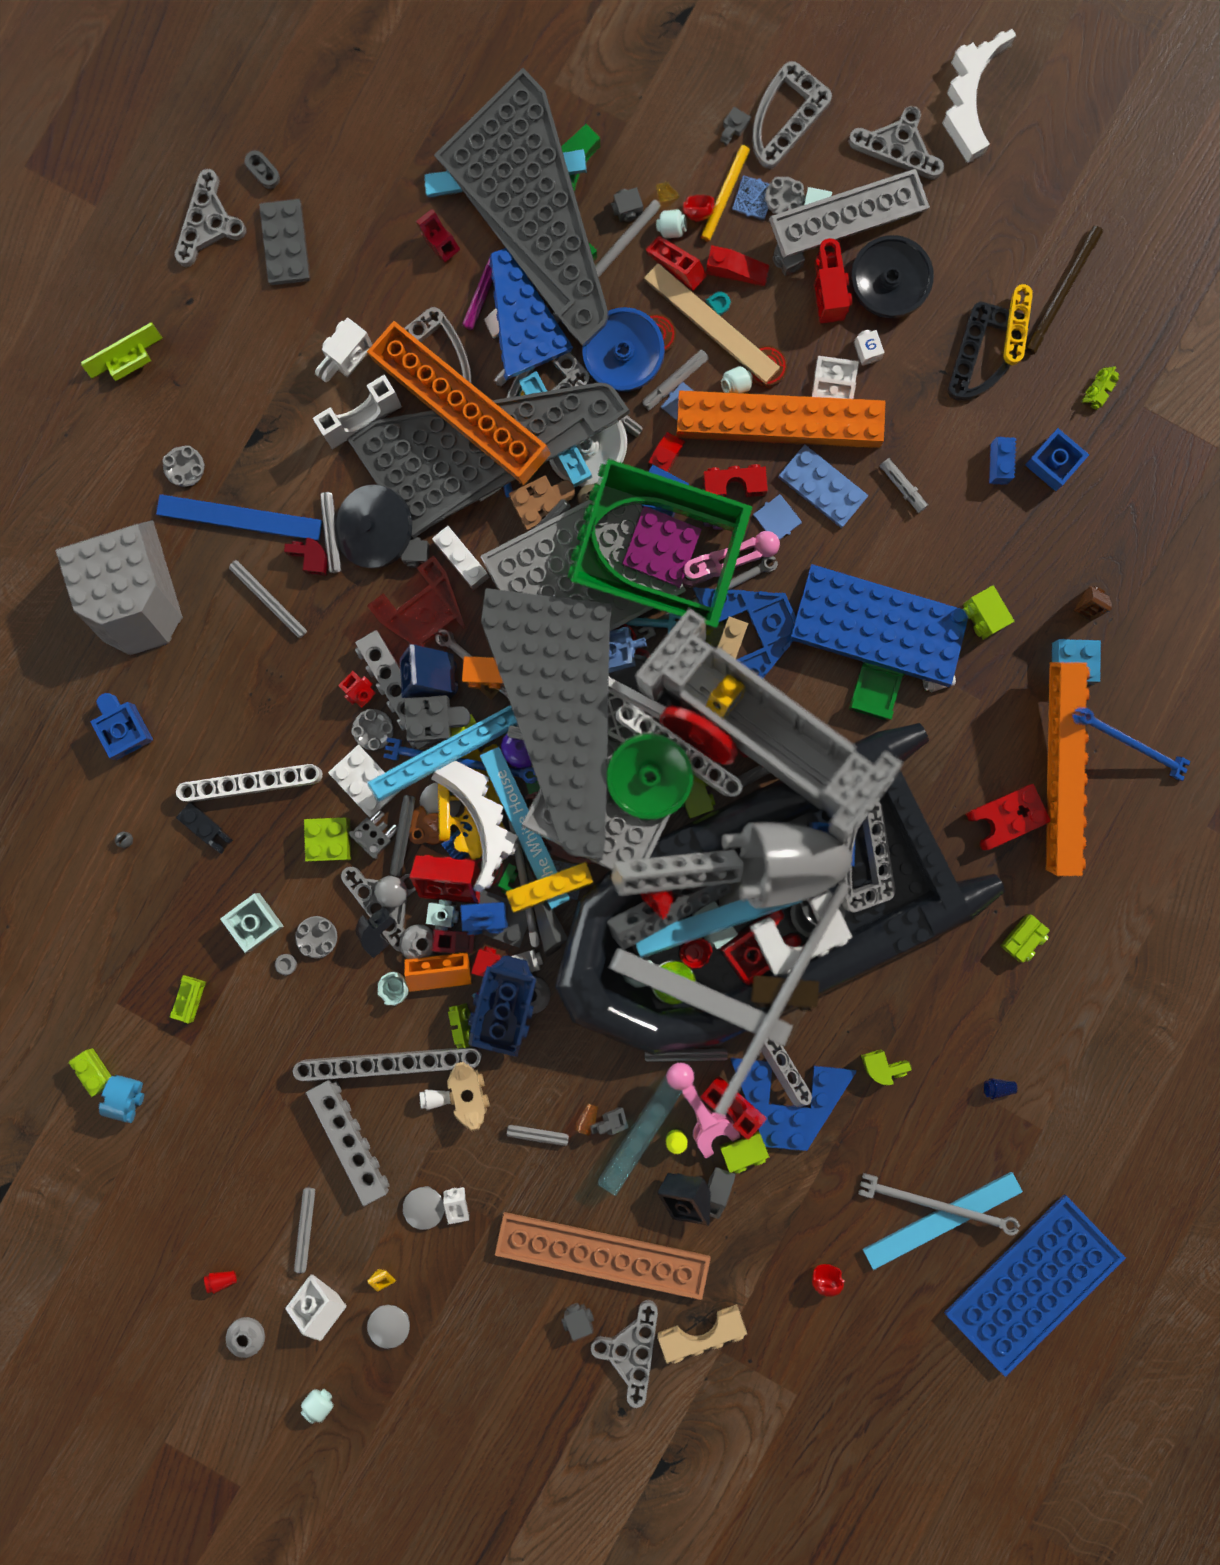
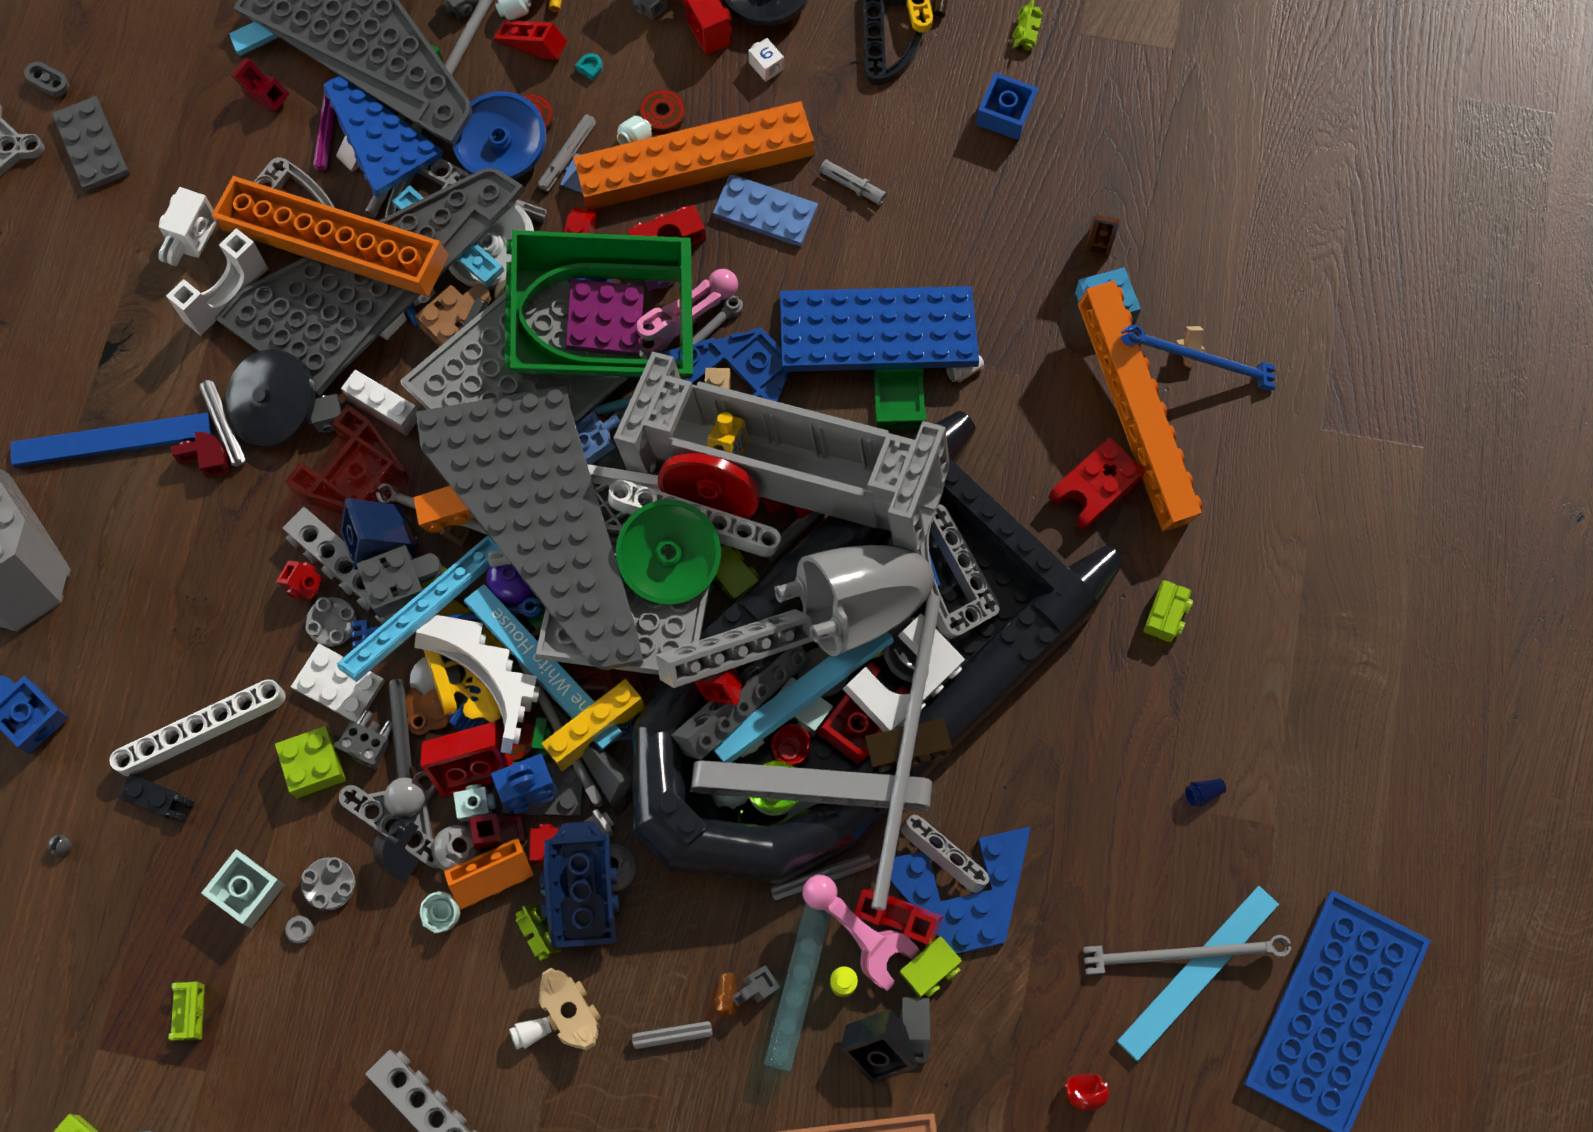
camera: 20 degrees left, 15 degrees down
light grey dish [163,446,205,487] -> none
light grey axle [229,560,307,638] -> none
light grey beam [293,1047,482,1081] -> none
tan tile [644,264,780,384] -> none
red slope [706,245,769,286] -> none
medium blue piece [753,494,802,540] -> none
white slope [812,356,859,399] -> none
lime brick [861,1049,911,1085] -> none
lime brick [962,585,1014,640] -> none
blue brick [989,437,1016,485] -> none
none -> tan piece [1176,326,1205,368]

